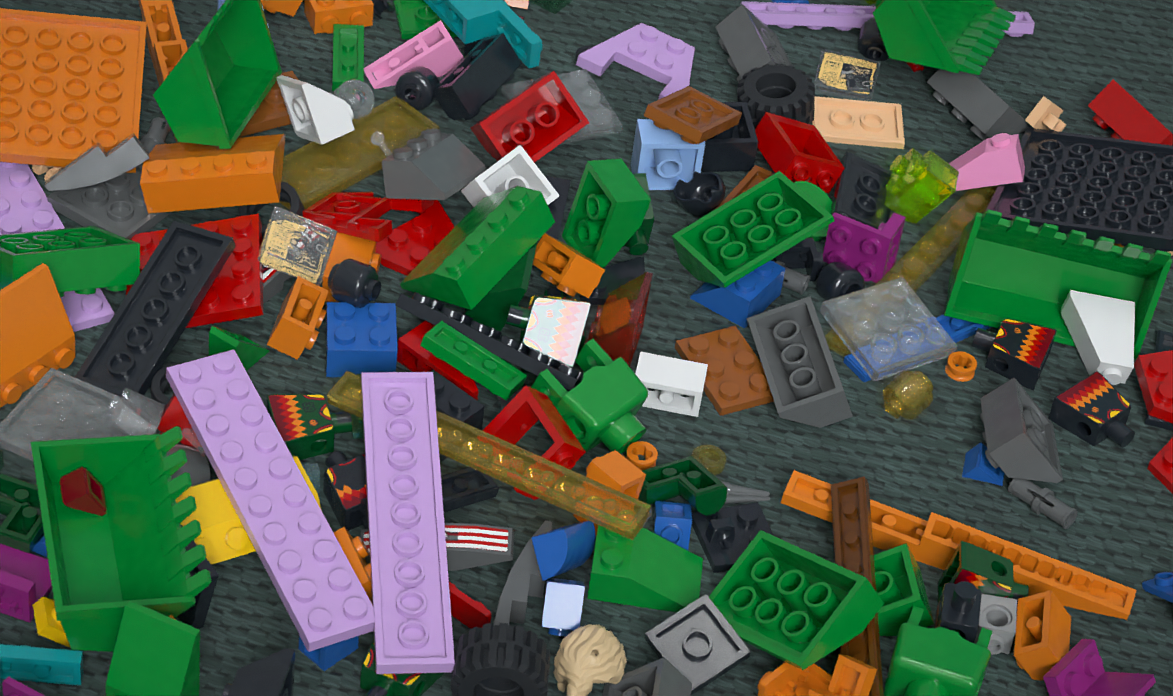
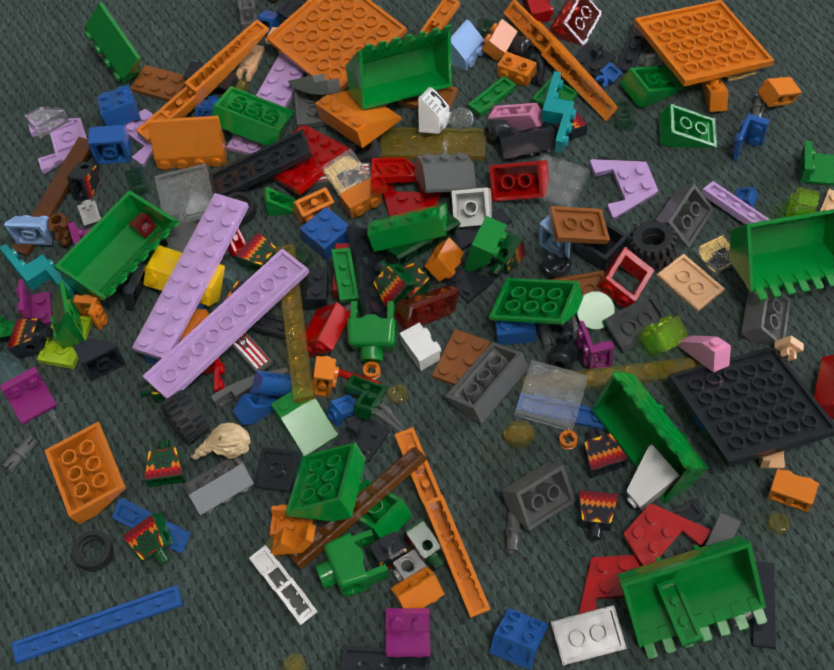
camera: 60 degrees right, 15 degrees up
black head [328,259,381,308] -> none

